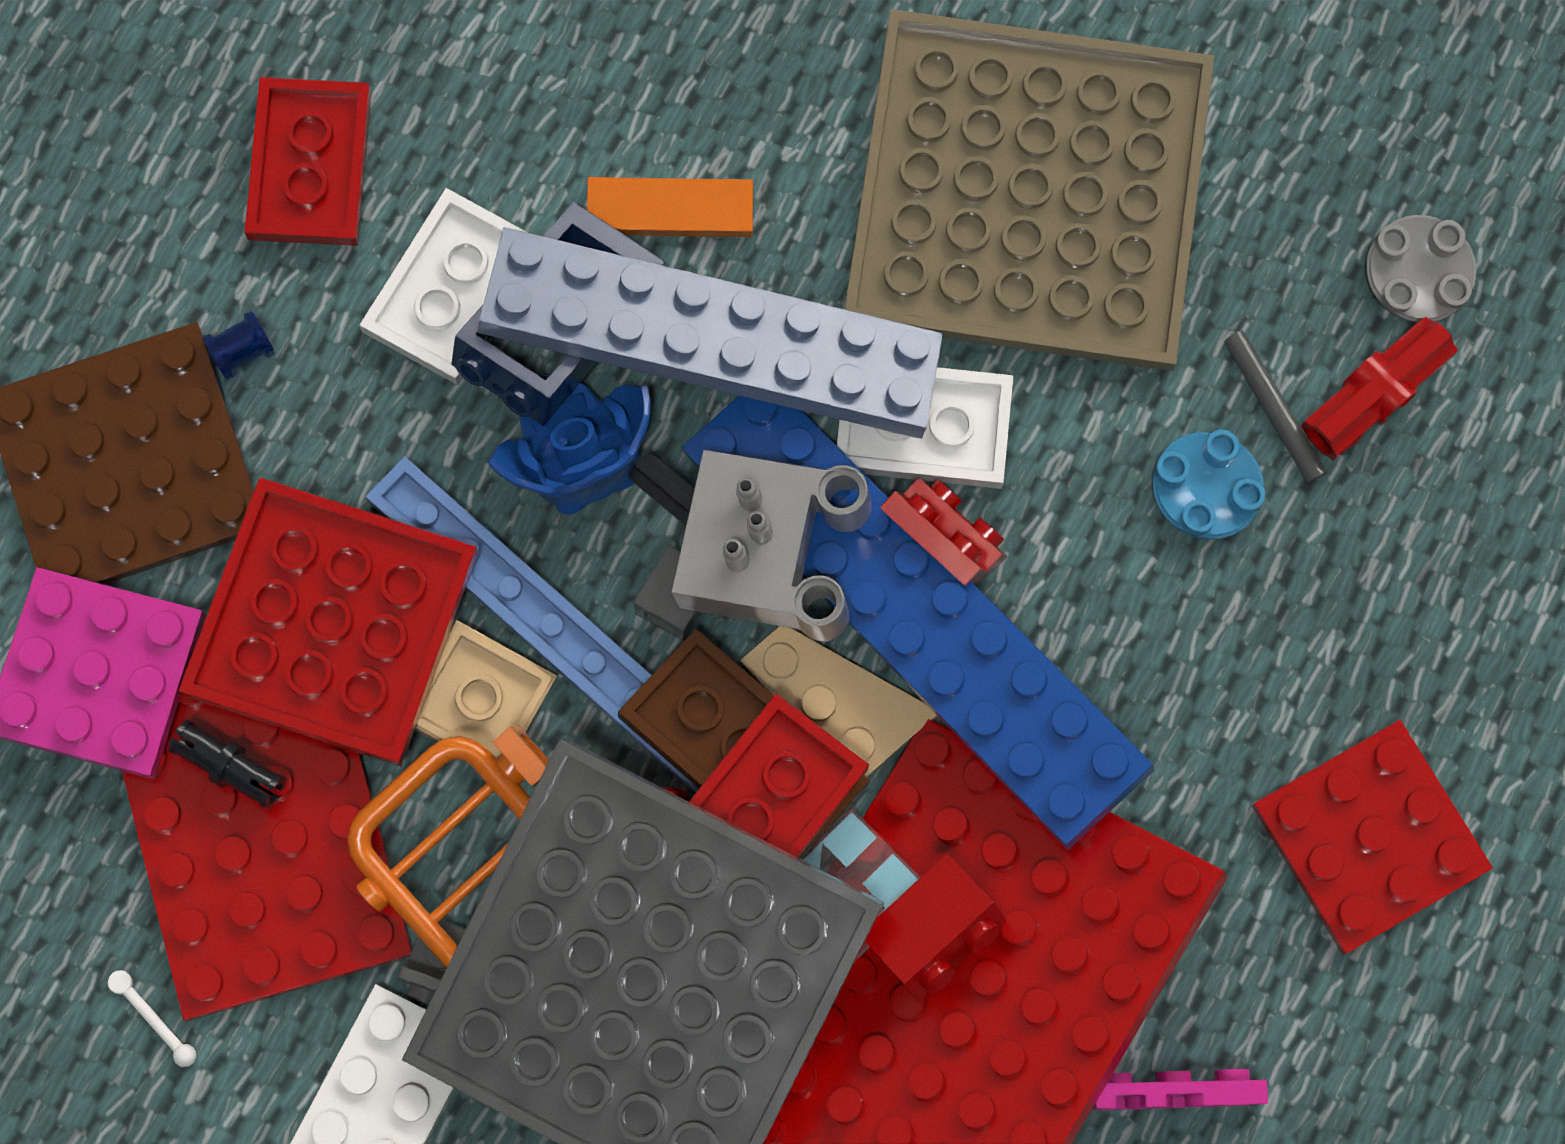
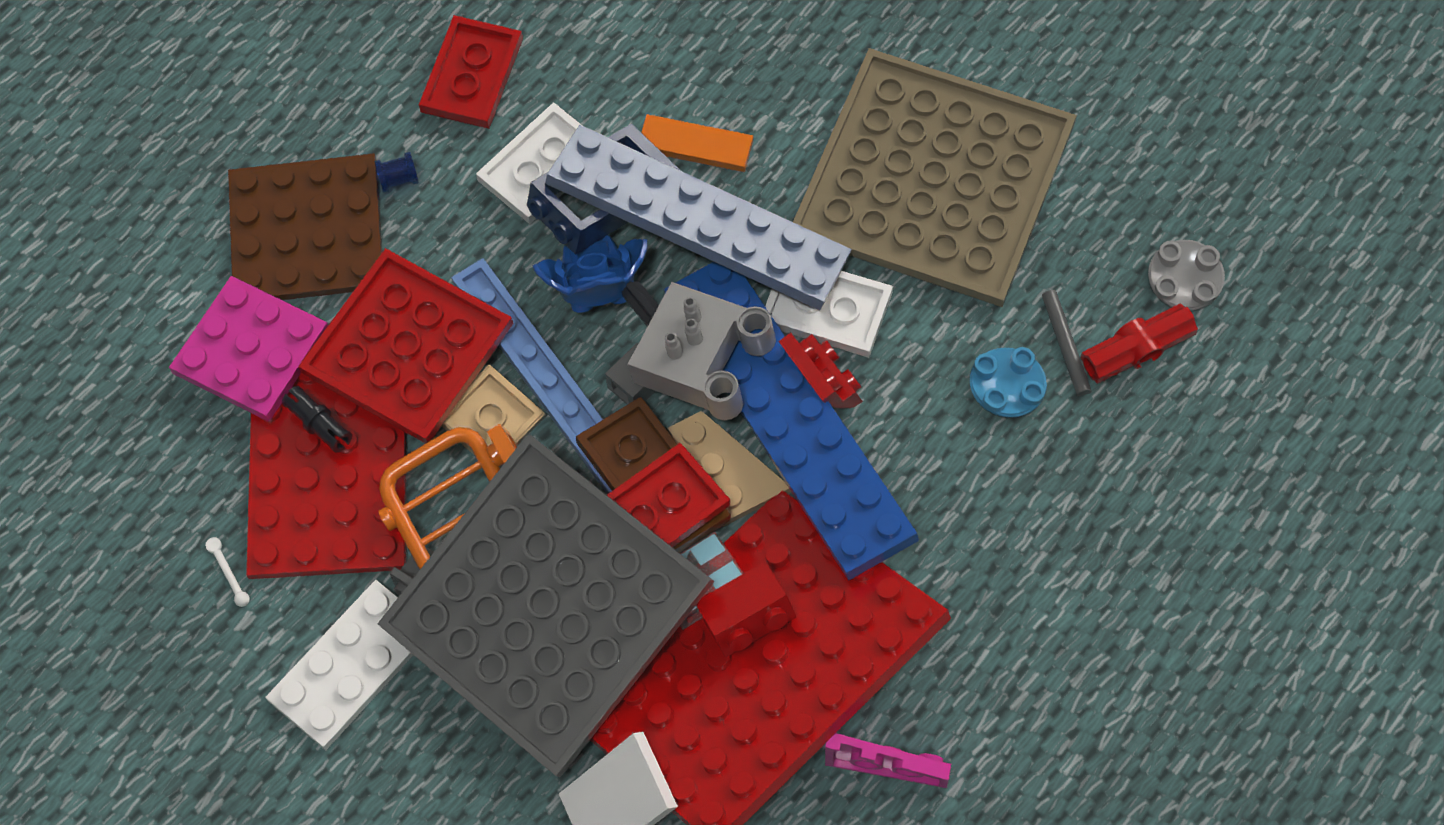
camera: 20 degrees right, 10 degrees down
red plate [1252,720,1493,956] -> none

